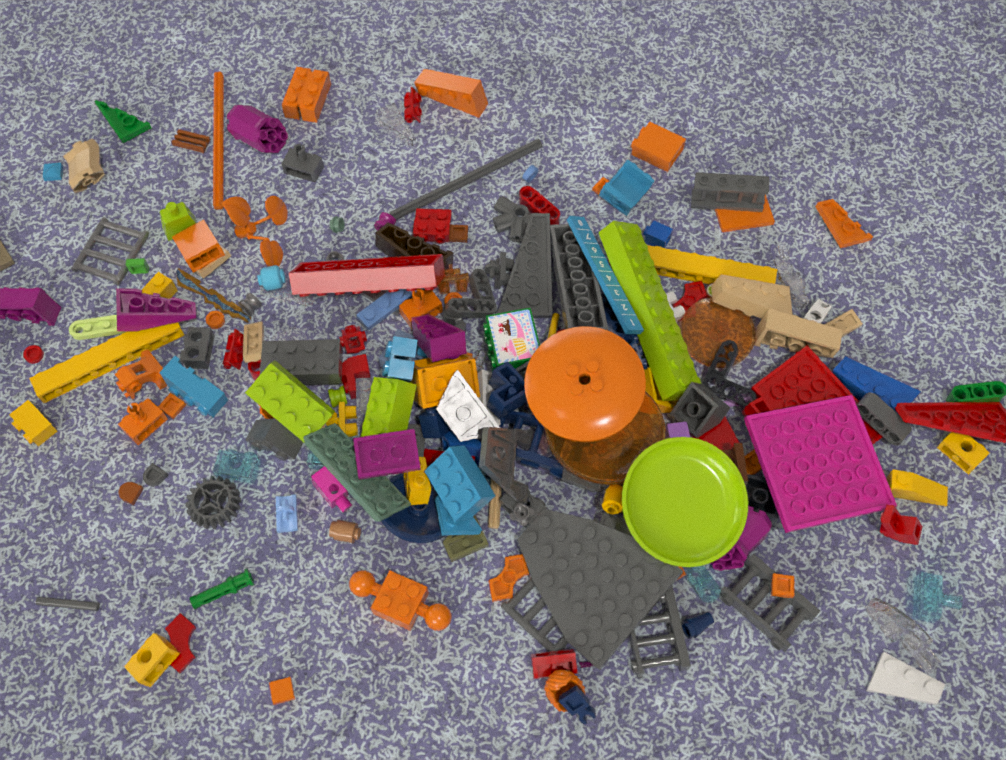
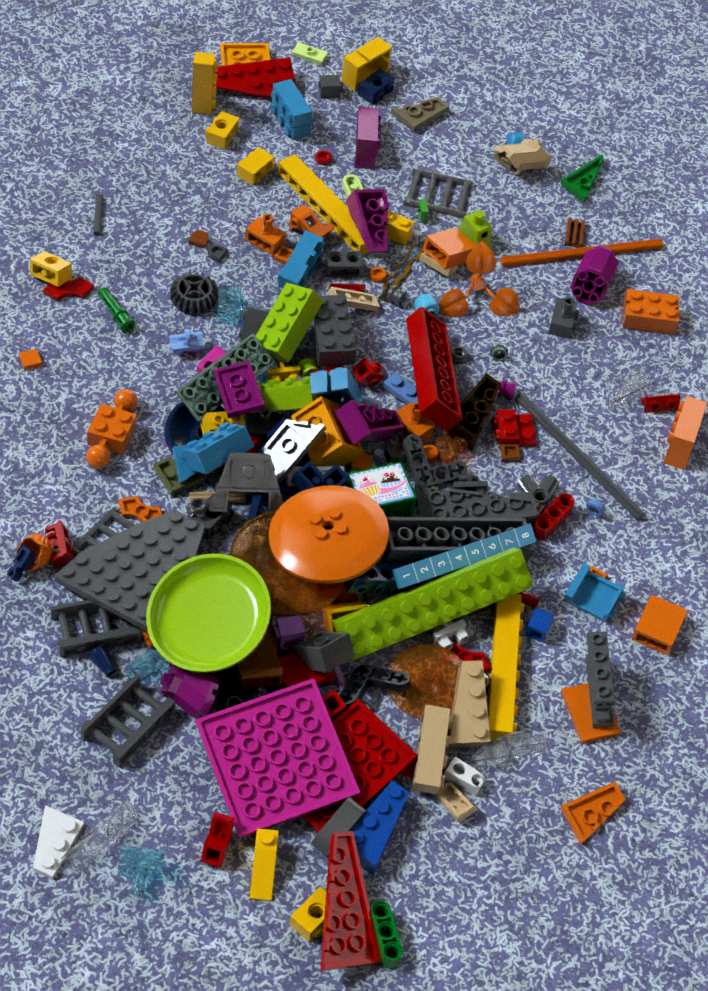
camera: 75 degrees right, 10 degrees down
medium nougat brick [329,520,361,543] -> none
orange tile [771,573,794,598] -> none

